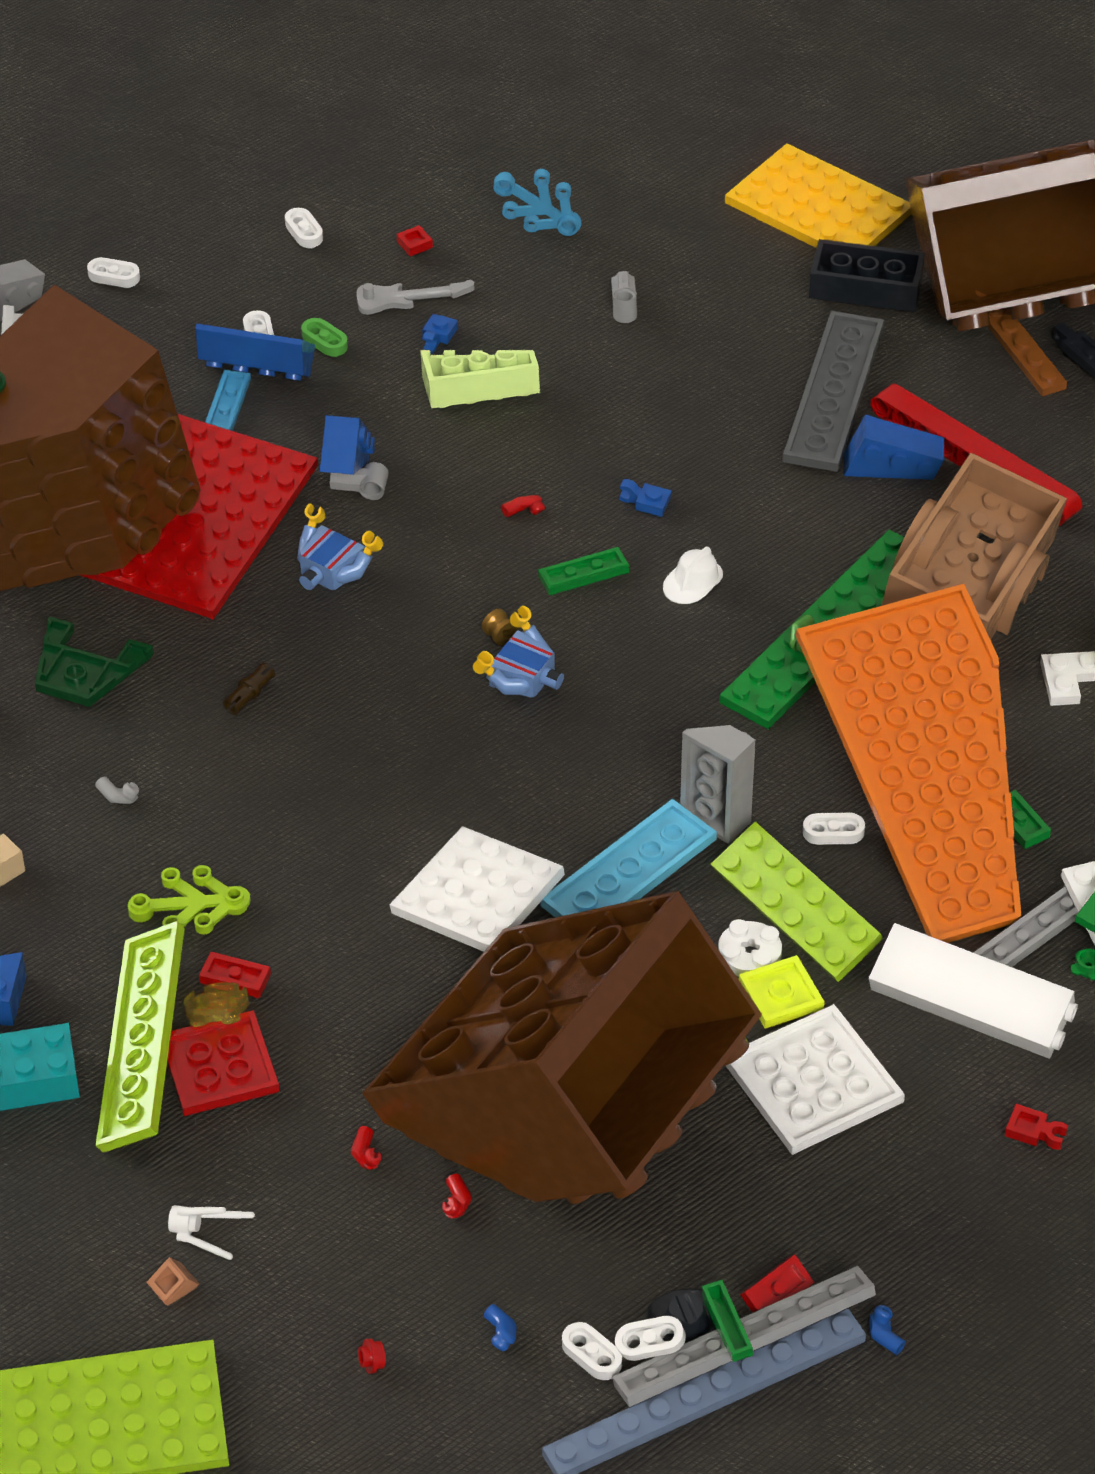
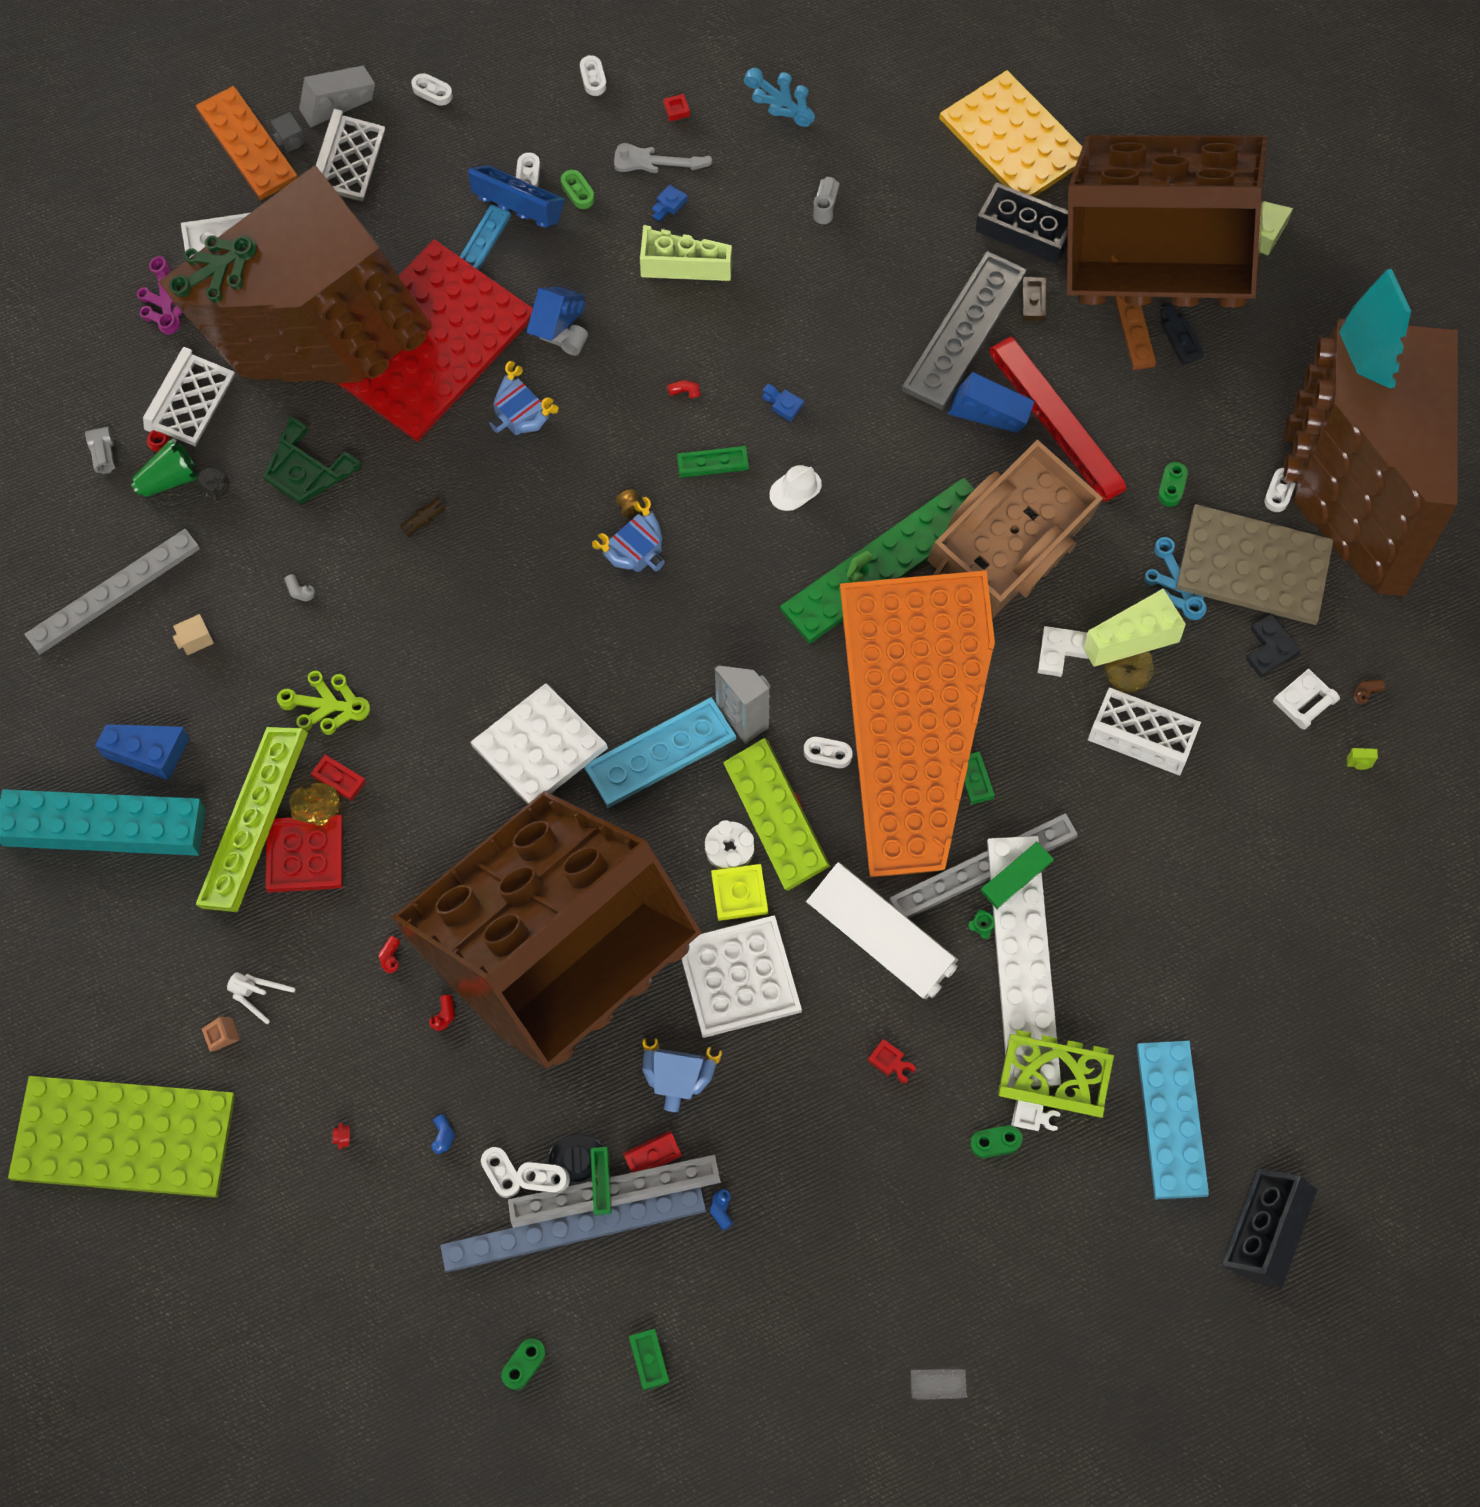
camera: 15 degrees right, 20 degrees up
none -> medium blue torso [642,1038,722,1112]
none -> plate [1022,277,1046,321]

